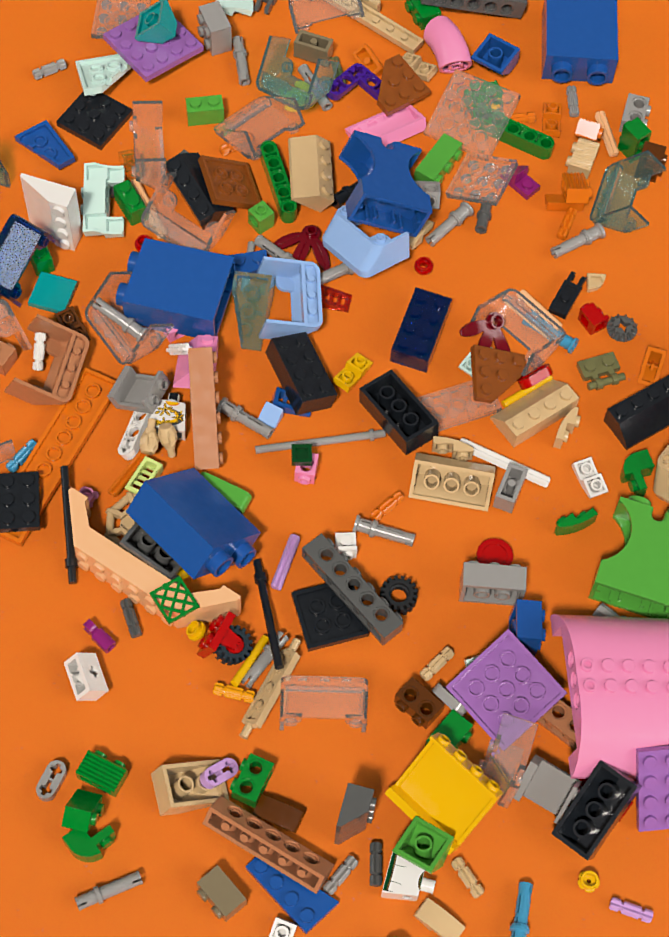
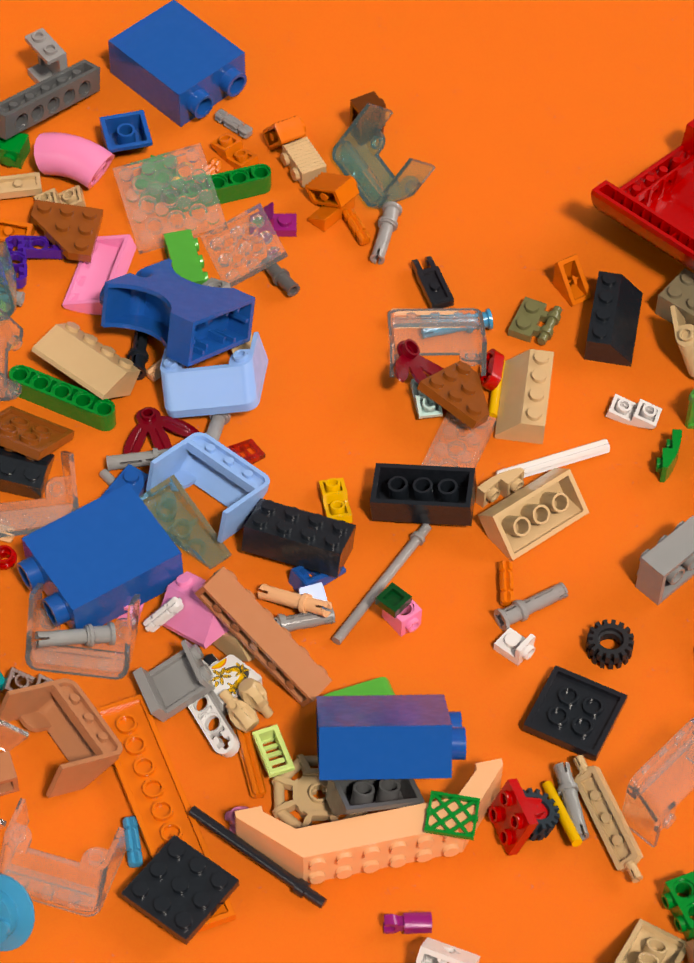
camera: 45 degrees left, 10 degrees down
white axle [32,332,46,371] -> none
dark grey axle [120,598,142,638] -> none
yellow plate [186,620,206,641] -> none
lavender beam [200,758,238,789] -> none
light orange axle [213,682,255,704] -> none
bright green brick [248,200,274,235] -> none
black bar [253,559,283,670] -> none
lavender axle [271,534,300,591] -> none
dark grey brick [302,533,403,645] -> none
clear blue brick [390,288,452,373] -> none
red plate [414,257,433,275] -> none
light grey pin [425,201,474,247] -> none
red piece [476,538,513,566] -> none
light grey brick [493,463,528,514] -> none
tan slope [553,407,581,449] -> none
red brick [578,302,609,335] -> none
tan tile [586,273,606,292] -> none
light nougat axle [595,111,619,157] -> none
dark grey gear [607,314,638,342] -> none
green brick [618,117,652,162] -> none
light grey brick [619,93,651,132] -> none
green brick [620,449,655,497] -> none
none -> light nougat pin [258,584,332,618]

